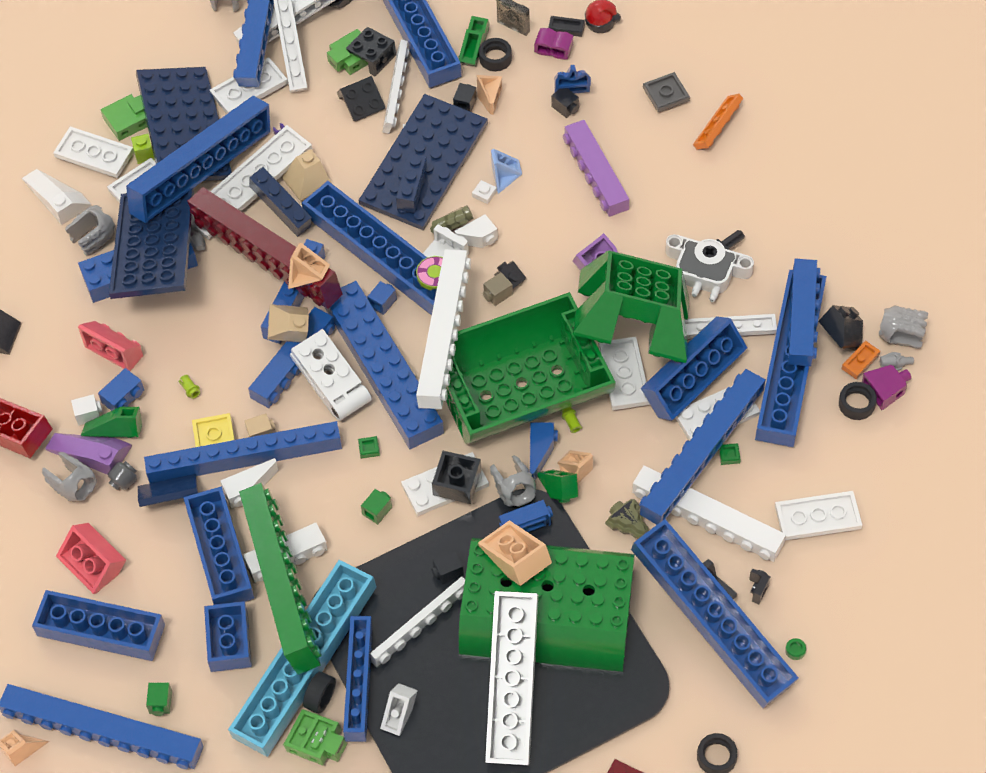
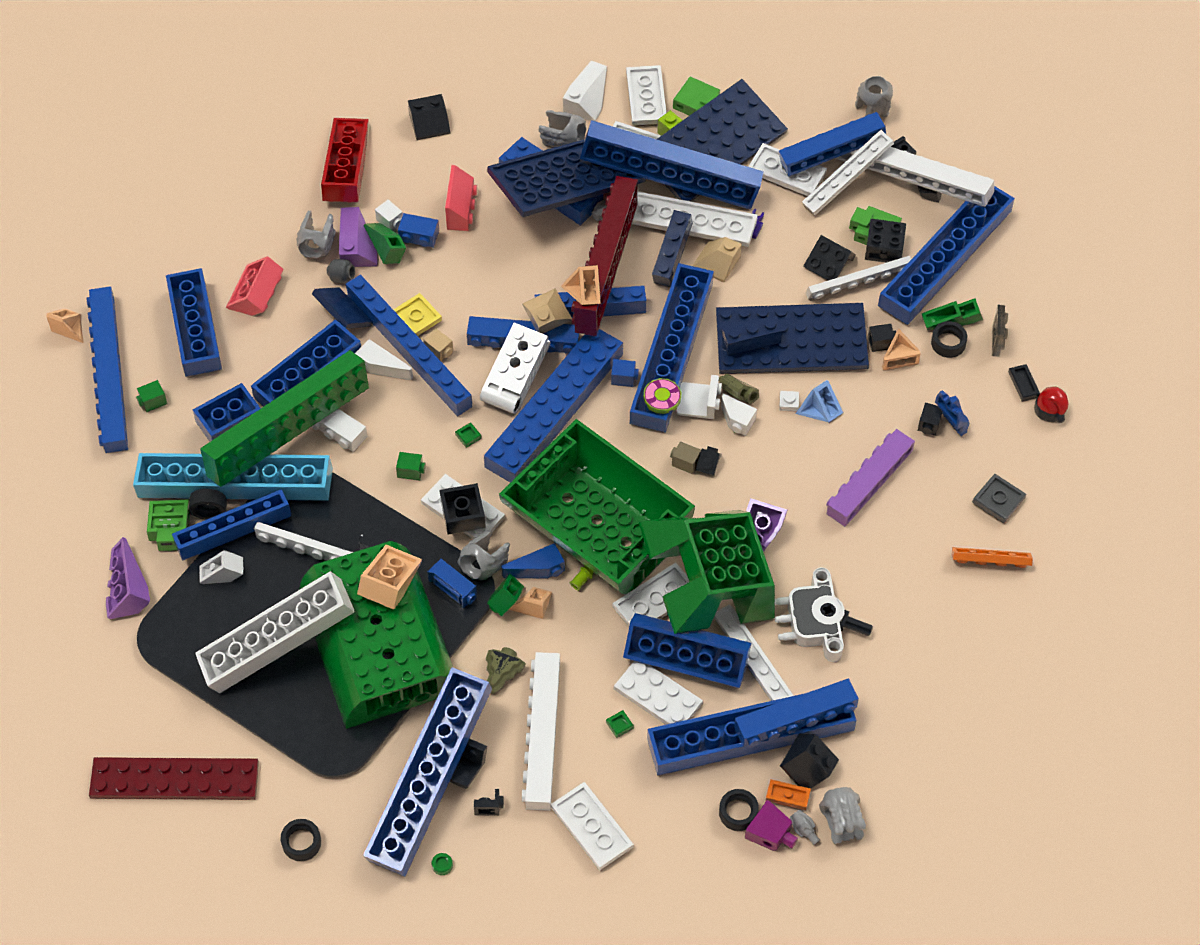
camera: 60 degrees right, 0 degrees up
lime pin [178,375,200,399] -> none
white brick [416,250,471,409] -> none
magenta brick [534,28,574,60] -> none
blue brick [639,369,766,525] -> none

